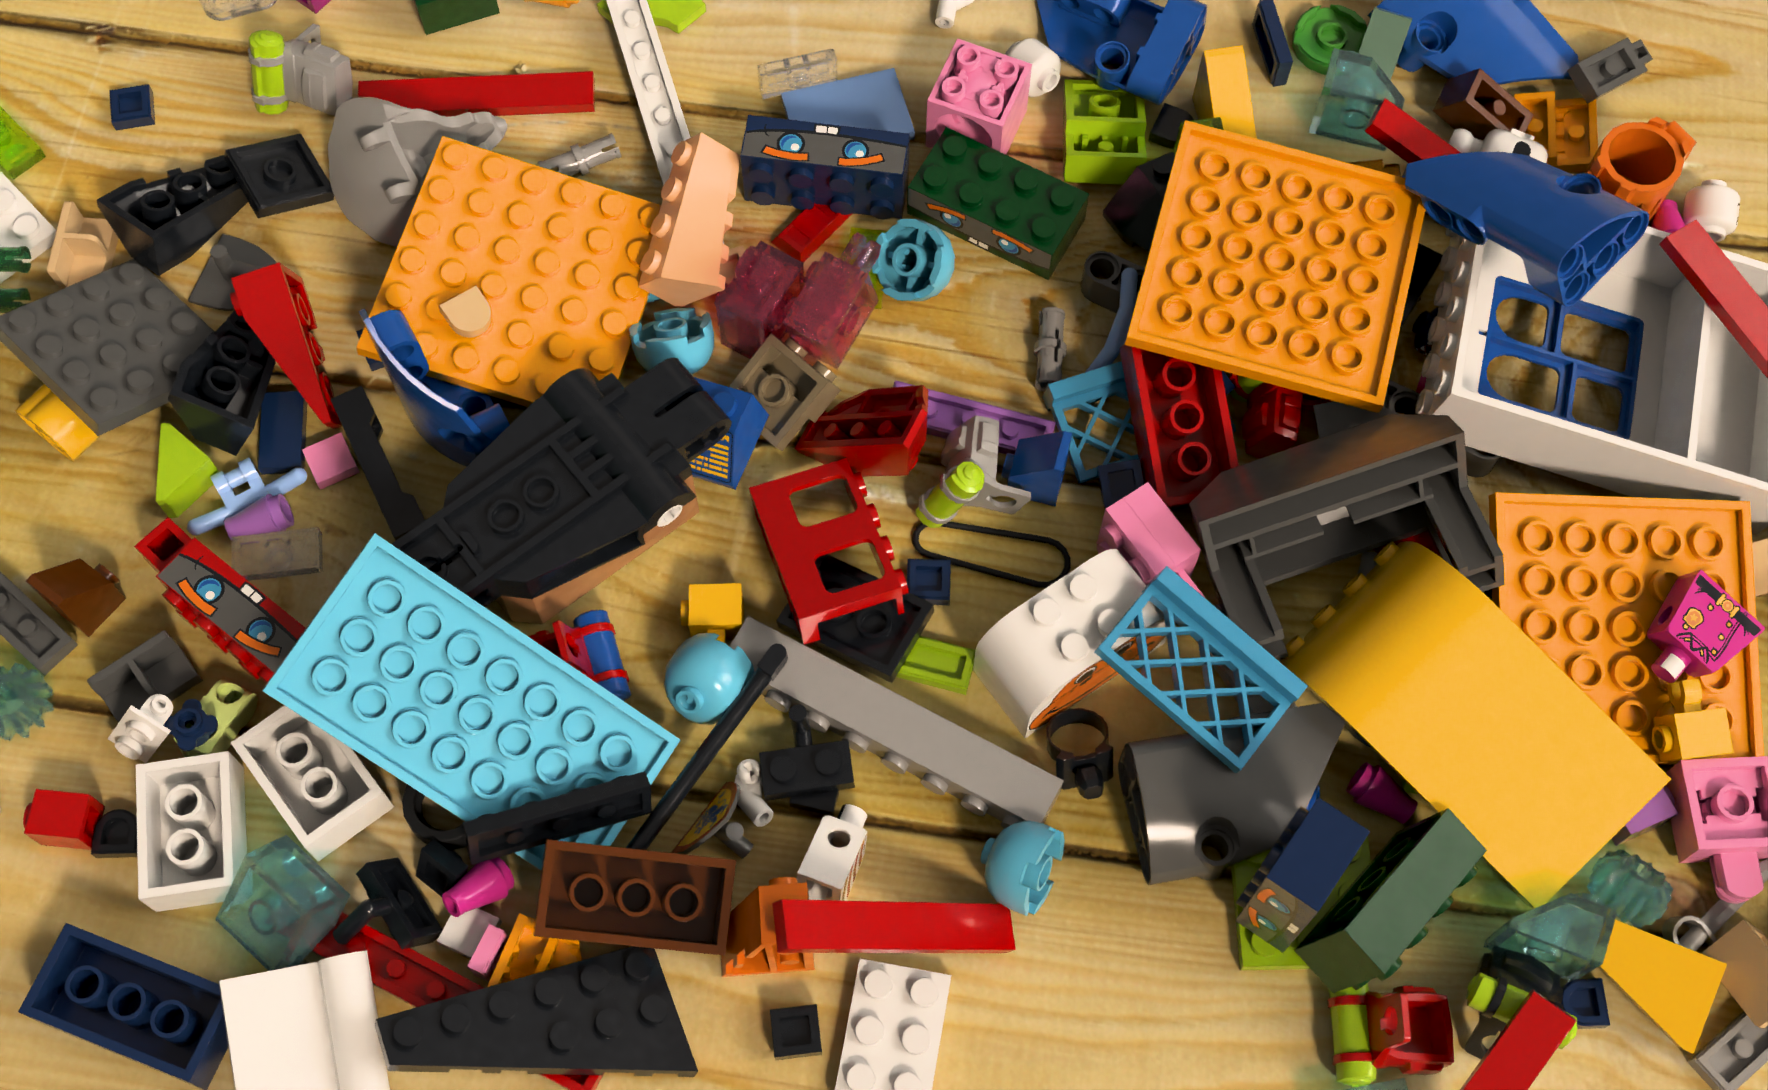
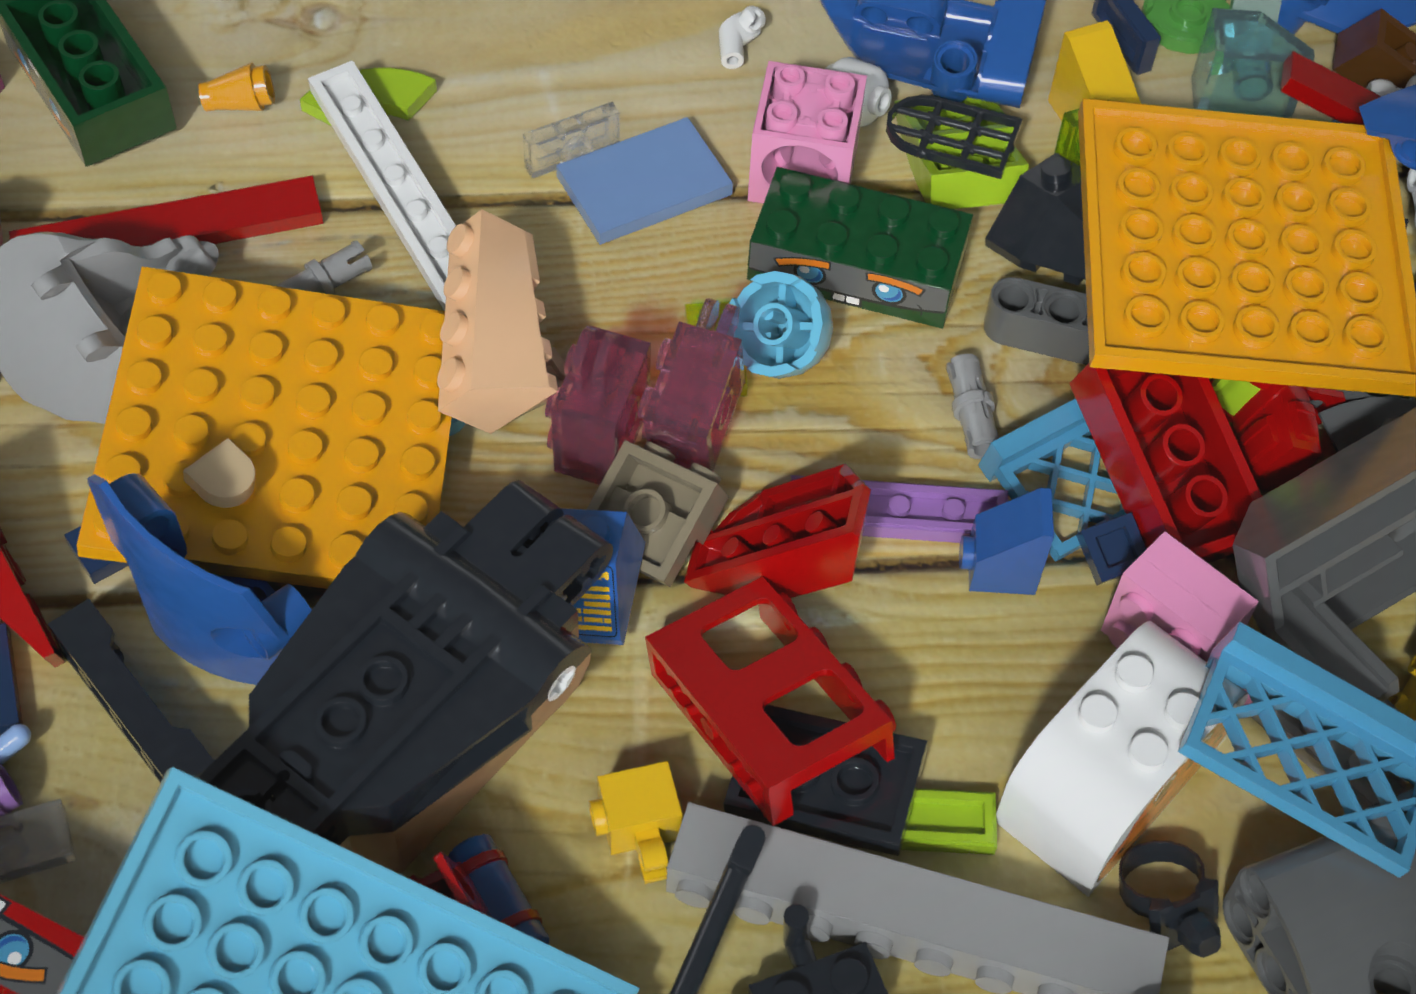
camera: 15 degrees left, 10 degrees down
bright pink tile [302,433,360,490] -> none
medium azure cylinder [629,307,715,376] -> none
medium azure cylinder [664,633,755,725] -> none
dark blue brick [740,115,910,220] -> none
red tile [771,203,853,265] -> none
dark blue tile [907,559,951,605] -> none
black piece [912,521,1071,588] -> none
light grey piece [915,415,1031,528] -> none
light blue piece [1085,267,1138,372] -> none
black tile [1148,103,1195,149] -> none
none -> black window [886,95,1023,179]

